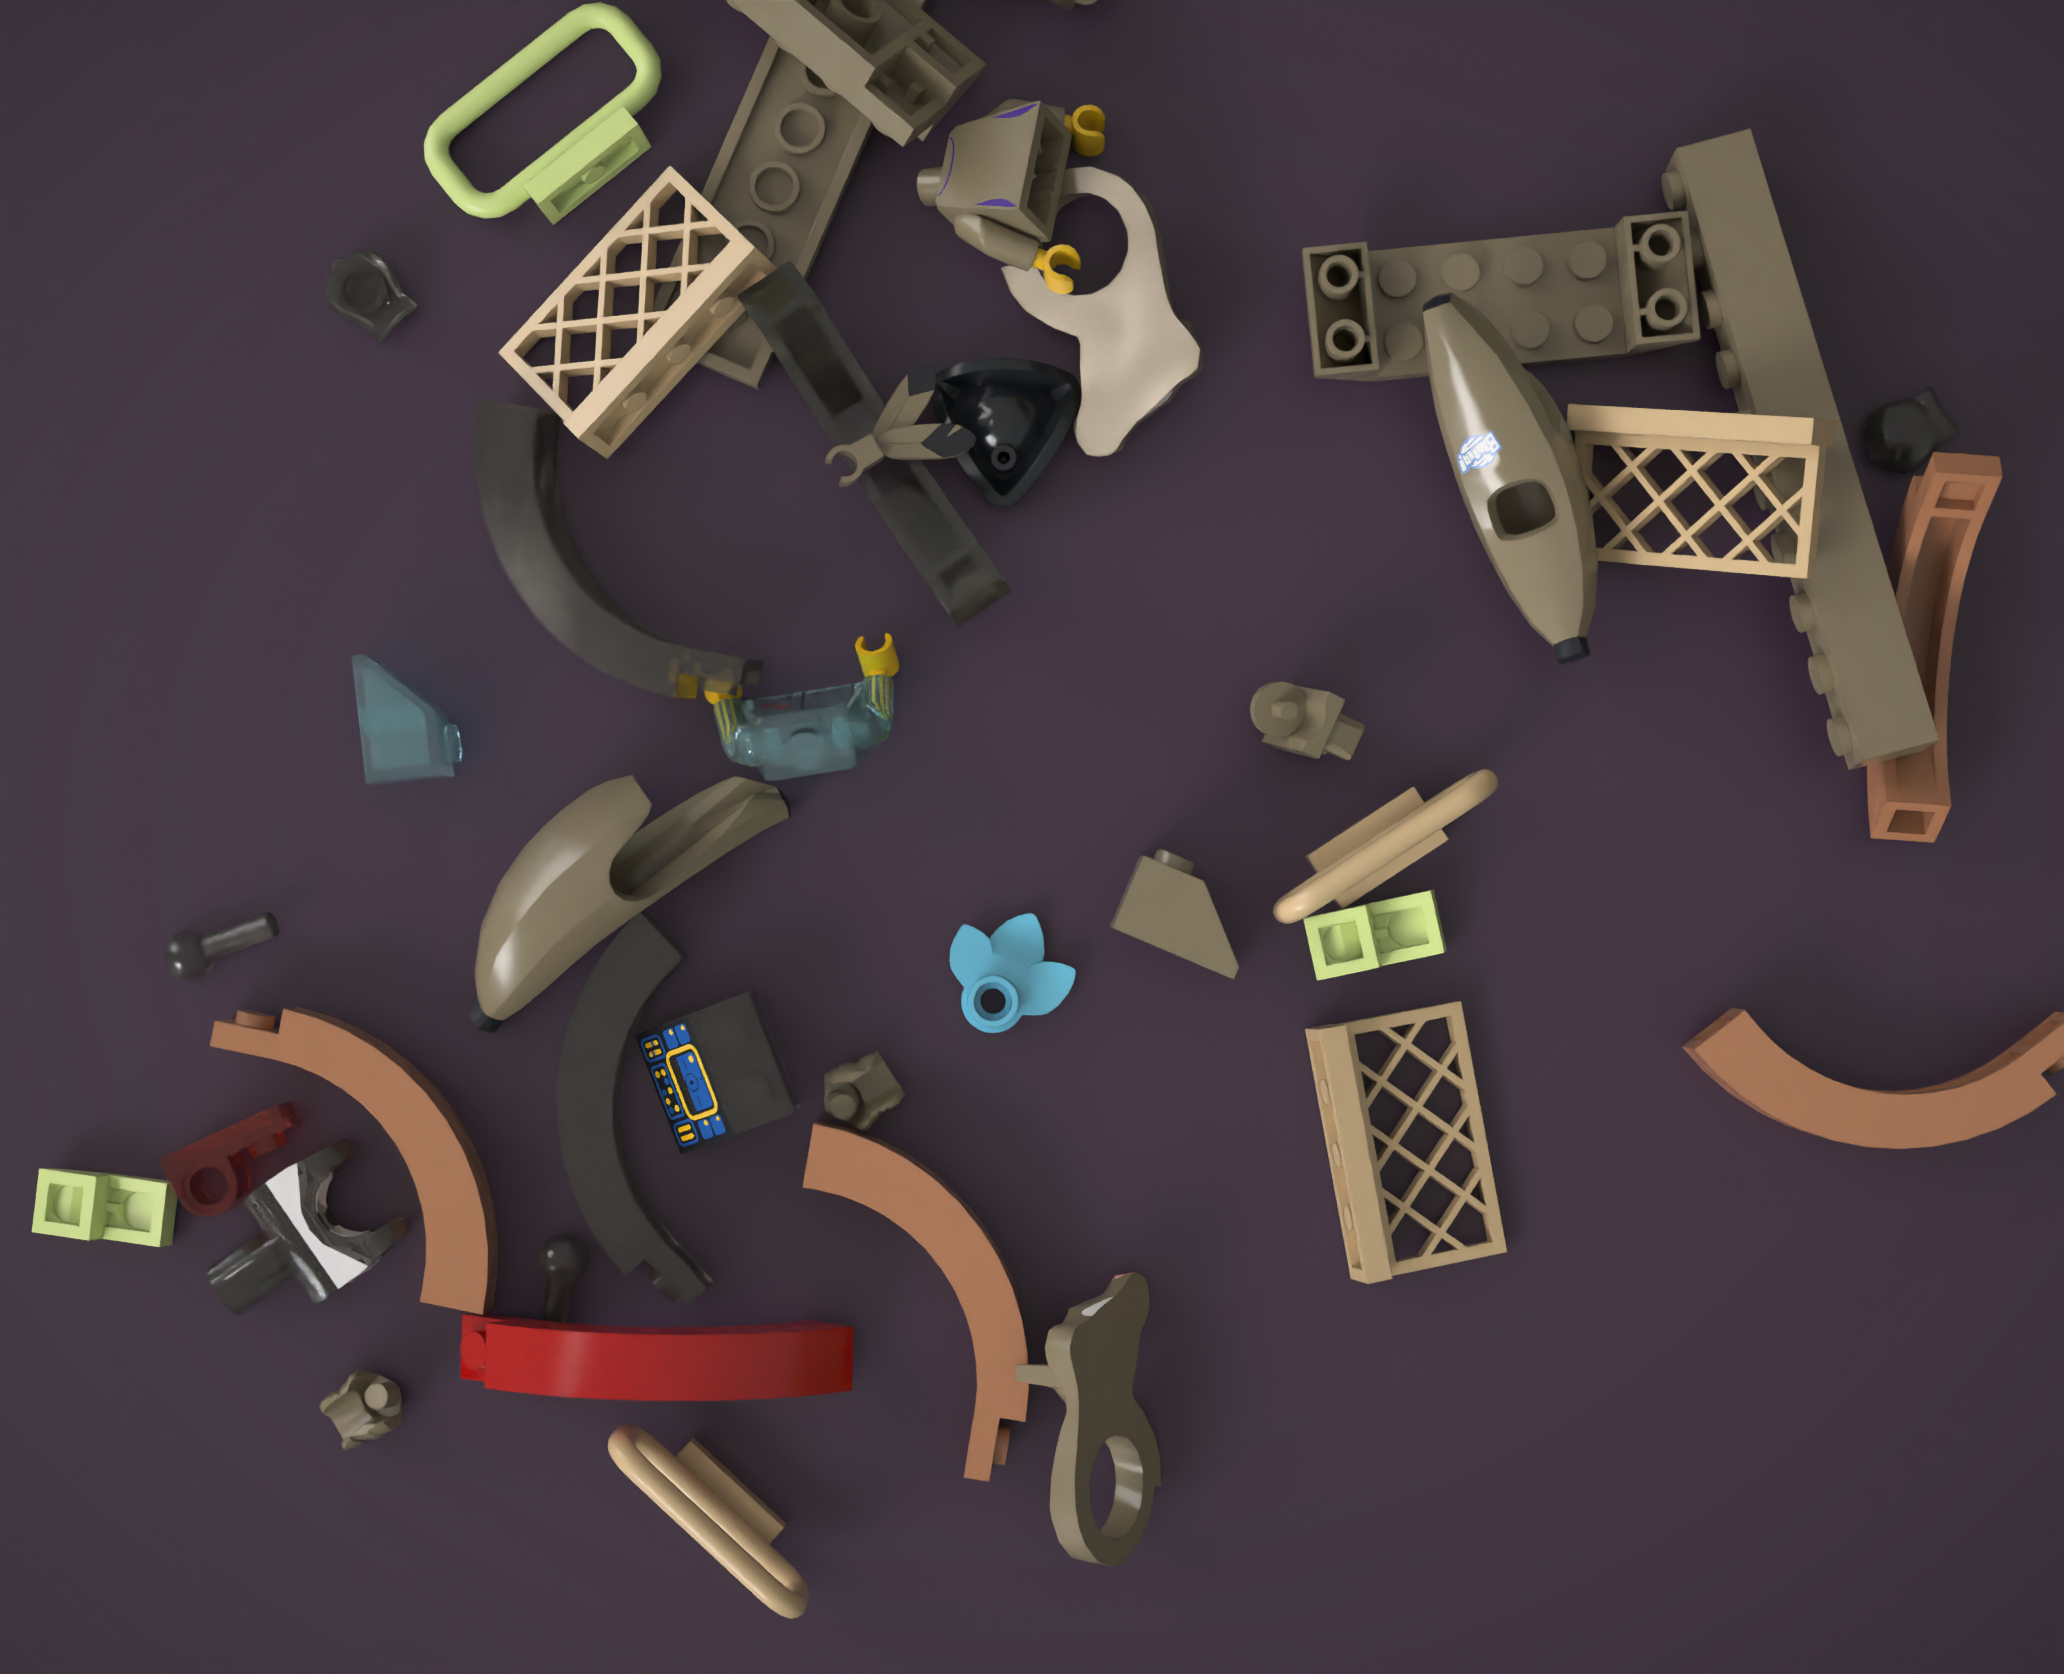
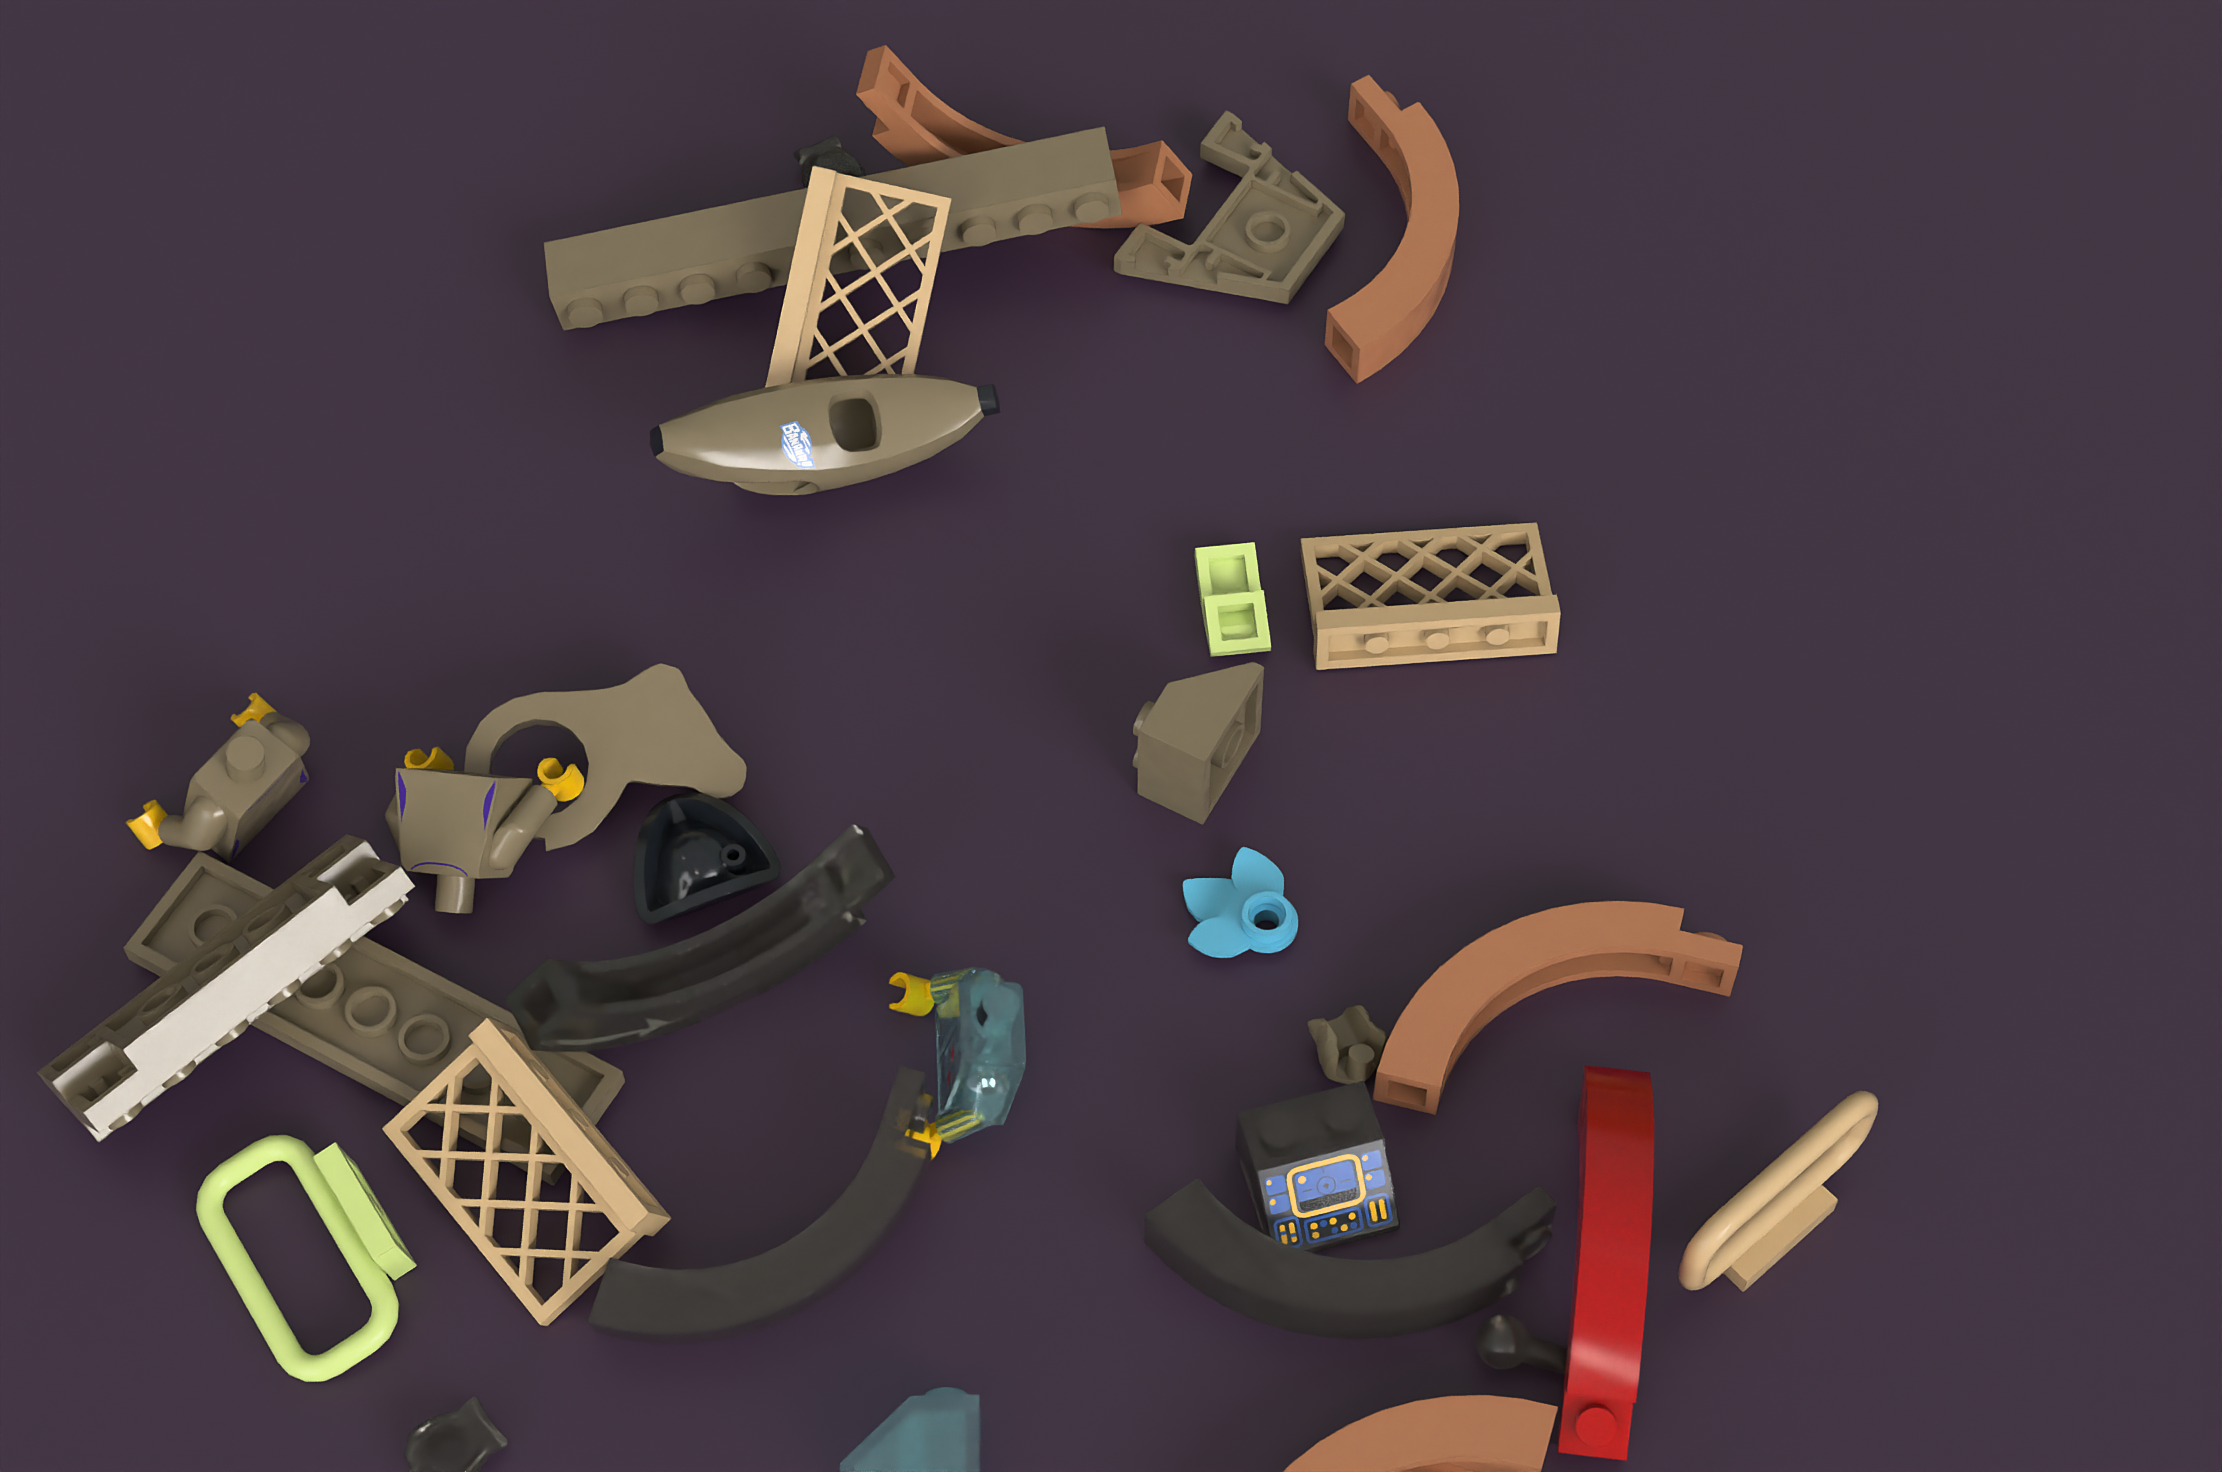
camera: 80 degrees left, 30 degrees down
dark tan piece [468,774,792,1033] -> none
dark tan piece [825,365,976,487] -> none
dark tan animal [1015,1272,1162,1567] -> none
dark tan hips [1250,681,1365,760] -> none
tan bar [1273,769,1498,924] -> none
dark tan slope [1302,211,1701,382] -> none
none -> dark tan wing [1114,111,1345,304]

